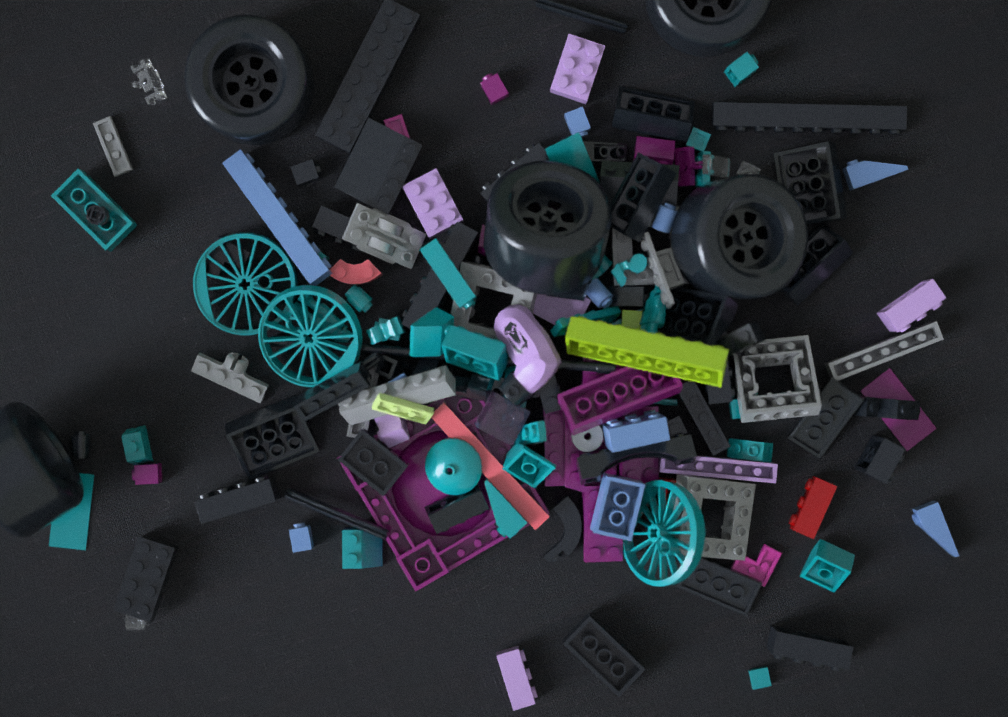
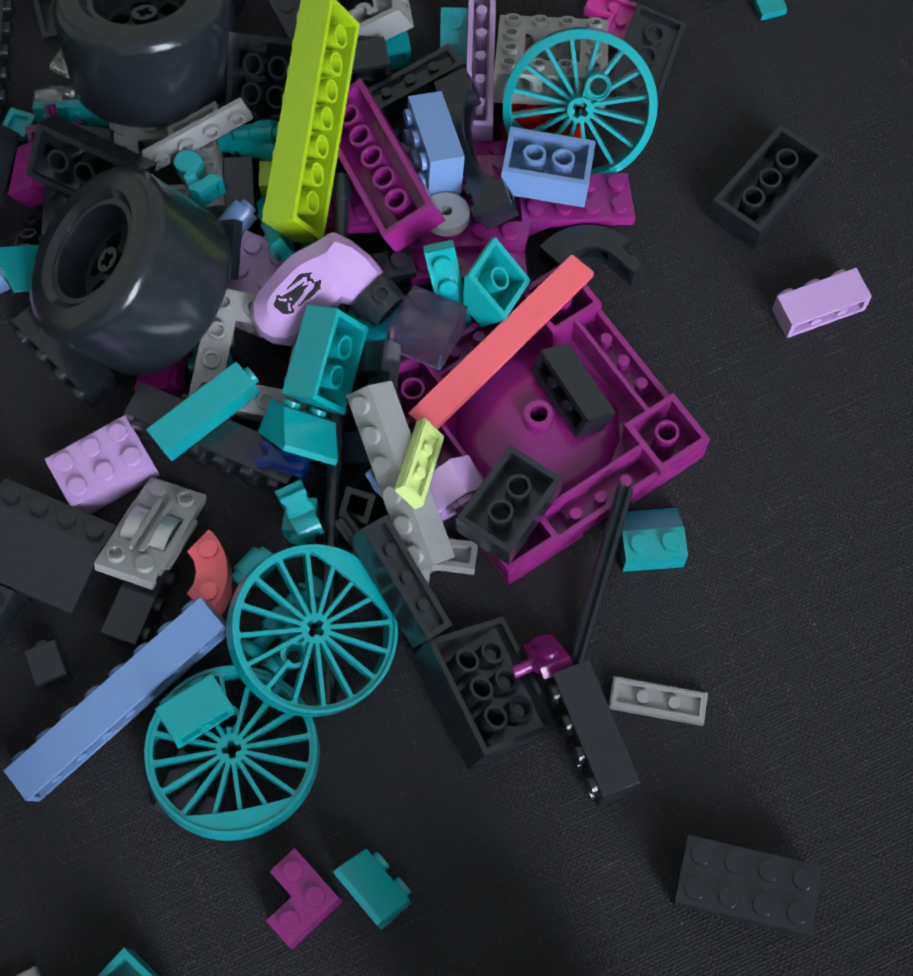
camera: 90 degrees left, 20 degrees down
teal torso [122,425,153,465] -> none
clear tile [126,615,146,631] -> none
magenta brick [132,463,162,485] -> none
light grey plate [191,352,269,403] -> none
medium blue brick [289,522,314,553] -> none
teal dish [425,438,482,495] -> none
teal slope [484,479,527,539] -> none
medium blue brick [651,202,678,233] -> none
none -> teal brick [155,674,235,749]
none -> clear blue bar [252,441,310,478]
none -> magenta brick [266,848,343,949]
none -> teal slope [333,849,411,930]
none -> magenta plate [511,634,573,680]
none -> light grey tile [608,676,708,726]

